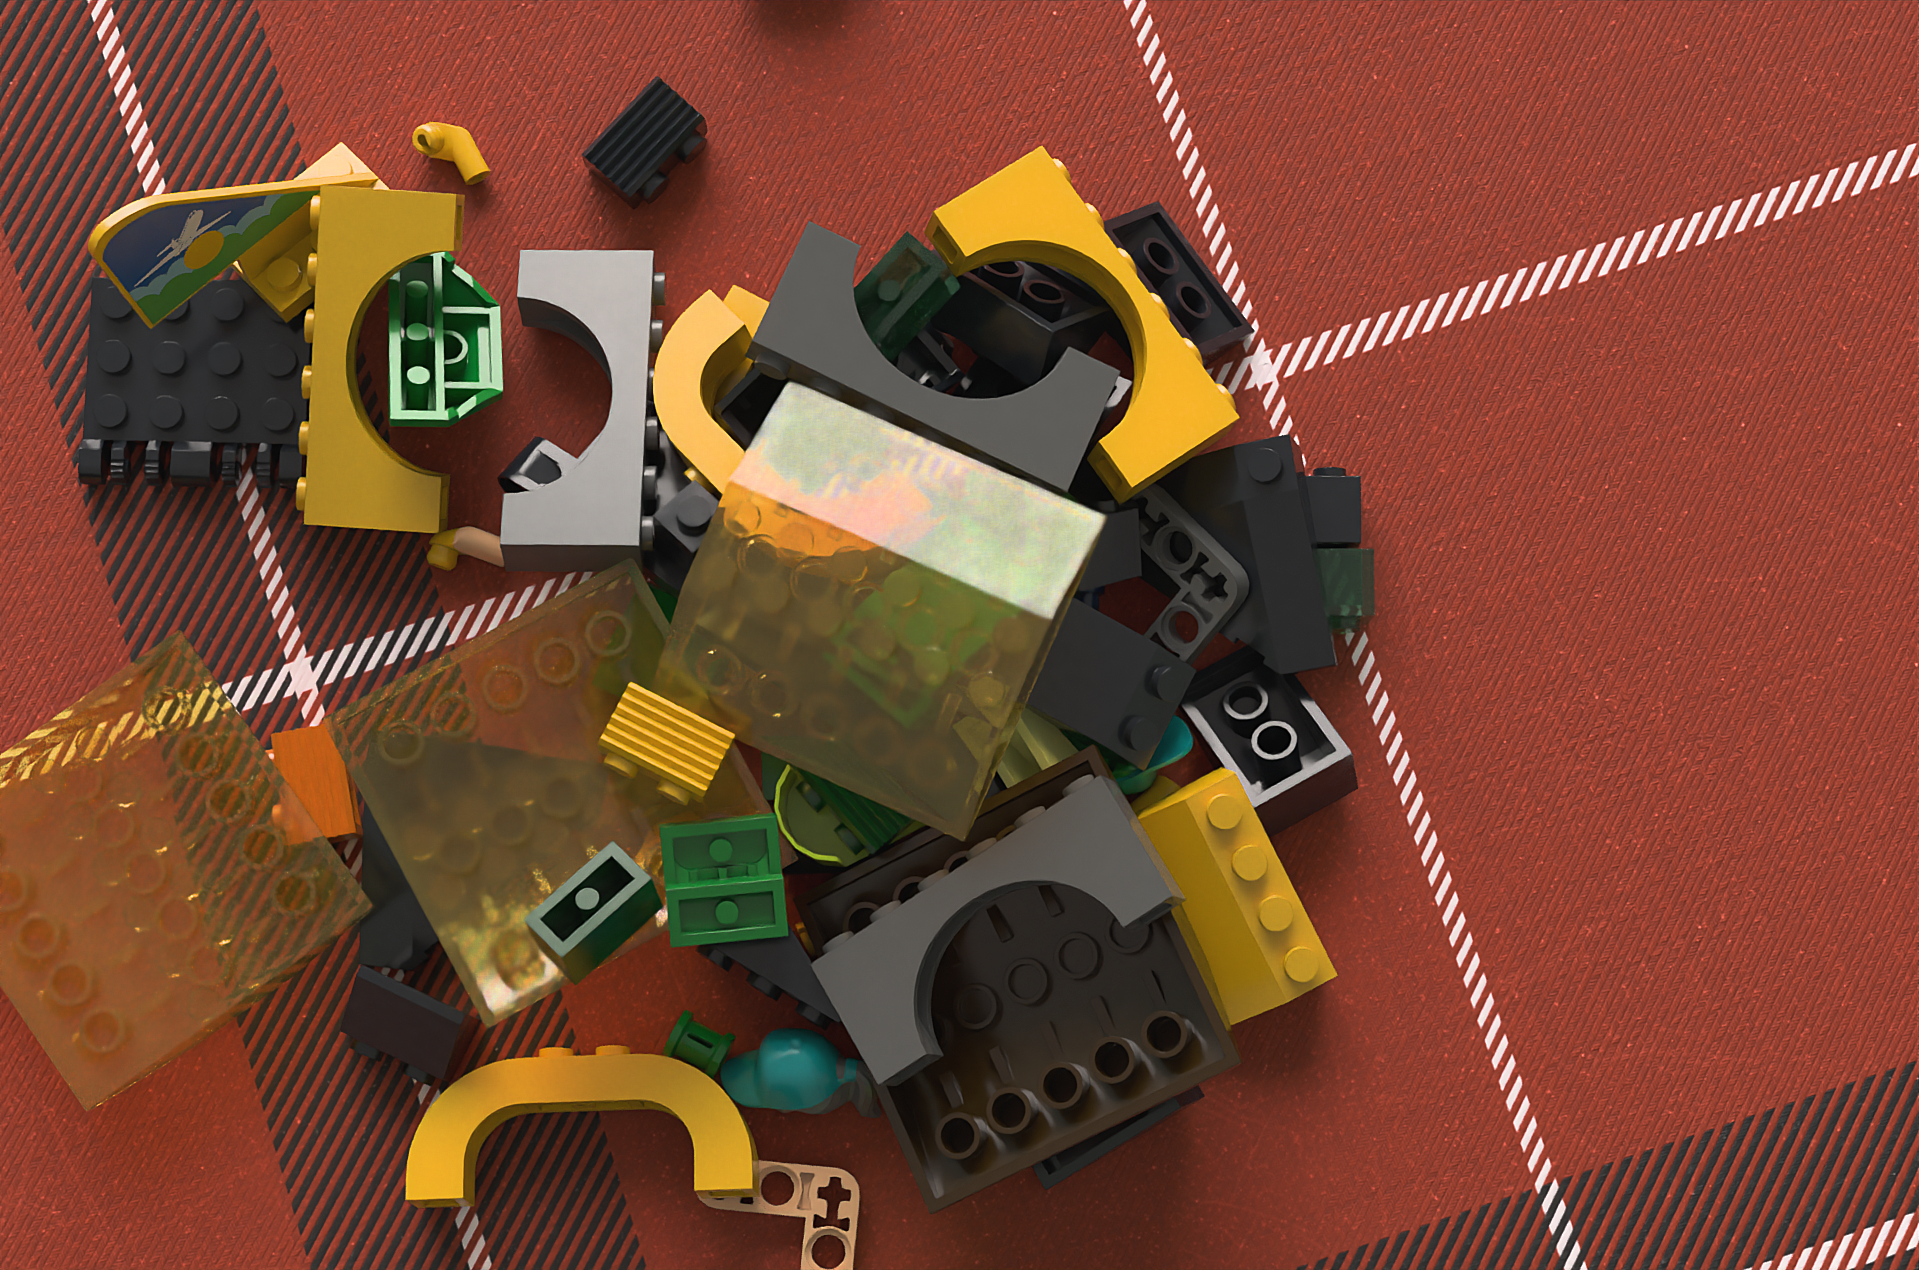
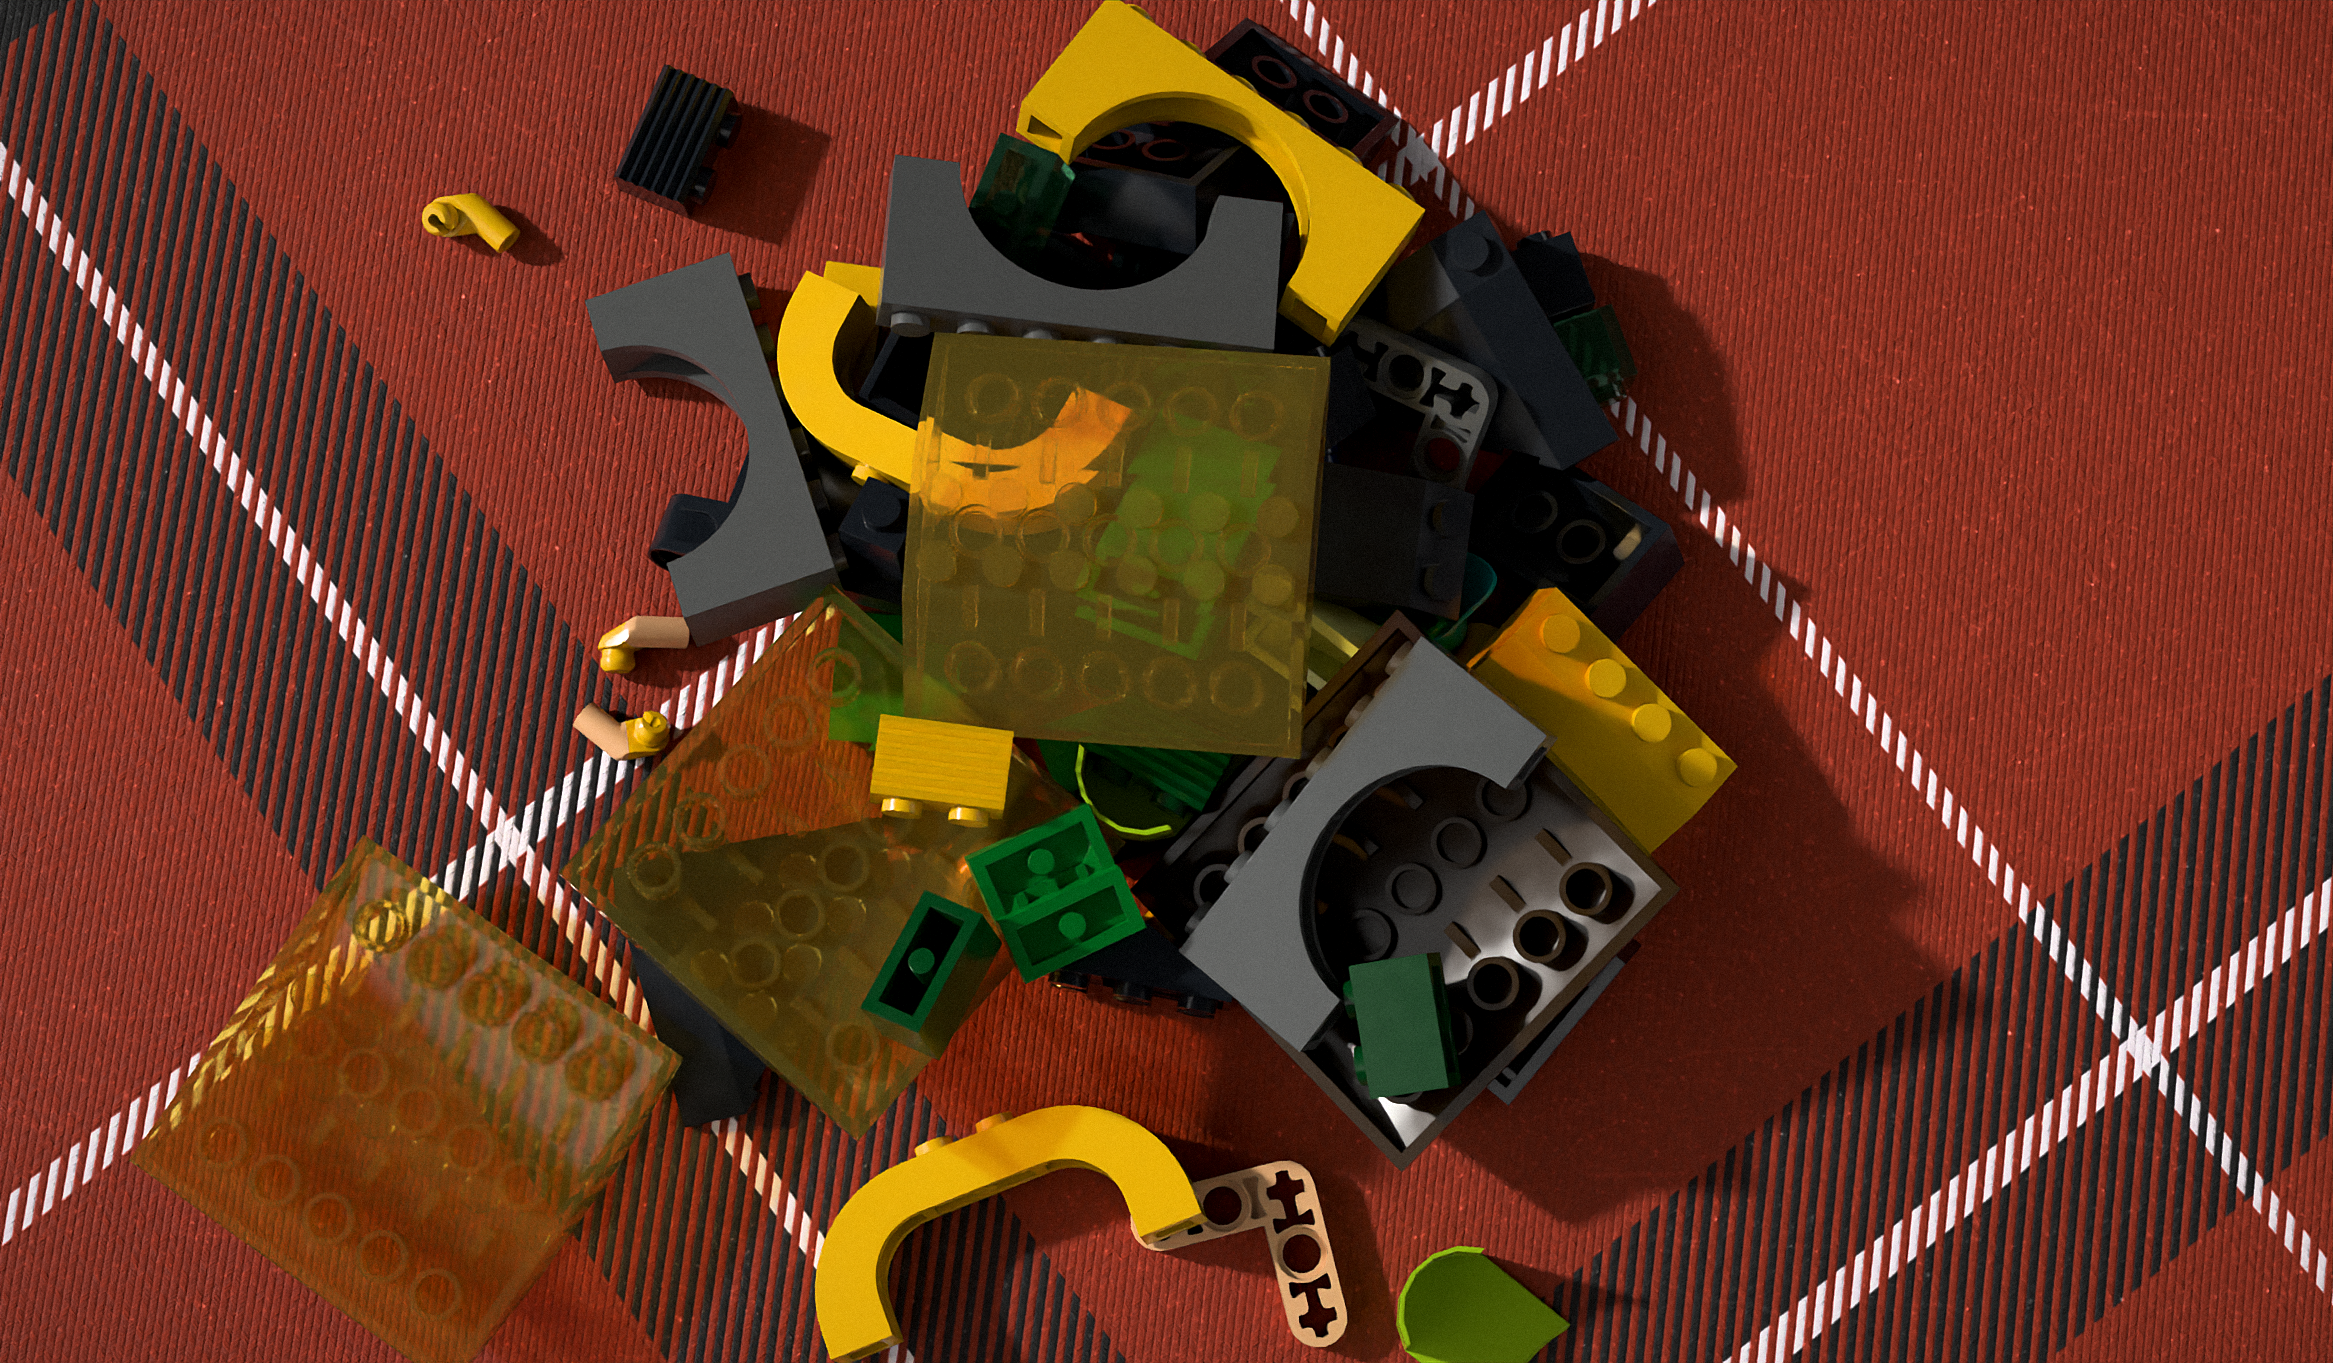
camera: 20 degrees left, 0 degrees up
black hinge [78,277,315,489] -> none
piece [88,142,389,329] -> none
orange brick [264,722,363,850] -> none
yellow arch [296,185,465,534] -> none
black slope [340,965,481,1087] -> none
green wedge [387,252,503,427] -> none
green bush [662,1010,737,1080] -> none
teal hair [720,1027,882,1118] -> none
none -> arm [573,702,670,761]
none -> dark green brick [1343,952,1462,1099]

